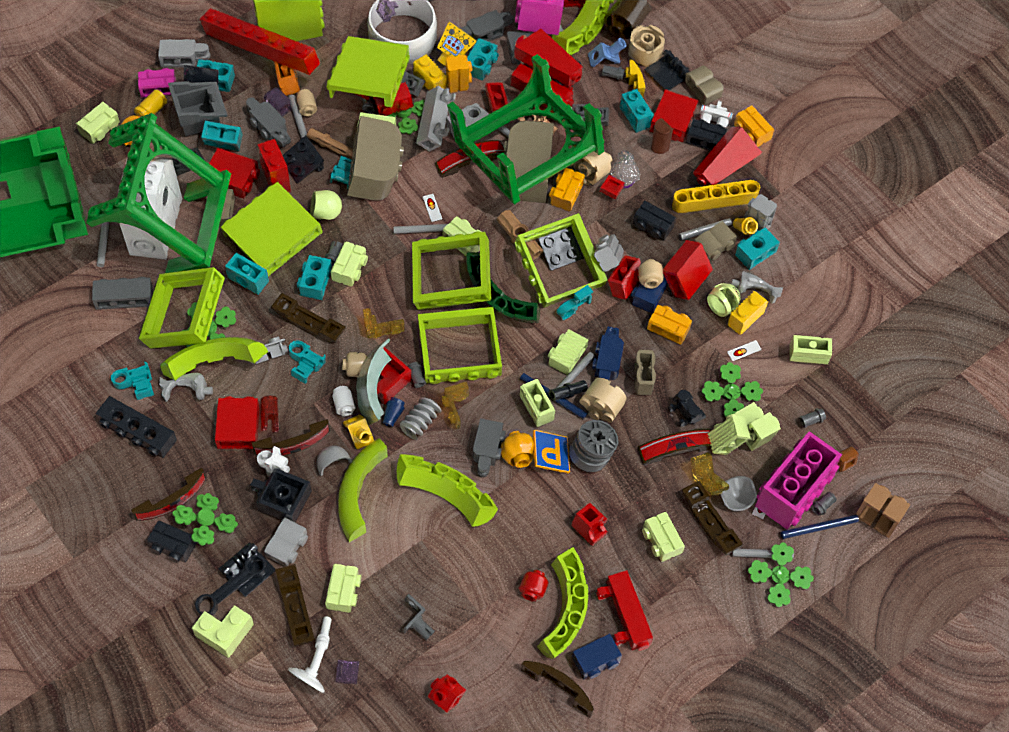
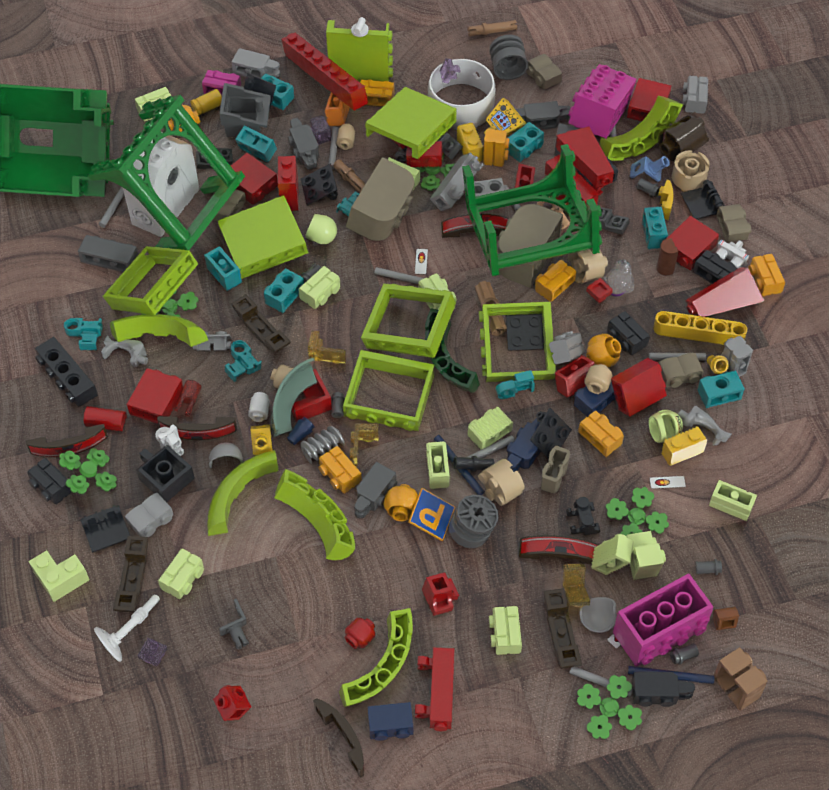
camera: 25 degrees right, 5 degrees down
black piece [195,555,268,616] -> none
none -> red brick [84,406,127,431]
none -> light orange brick [318,446,362,494]
none -> light orange brick [360,79,395,106]
none -> black hinge [530,408,572,459]
none -> light orange plant [586,334,621,368]
none -> black hinge [632,672,695,707]

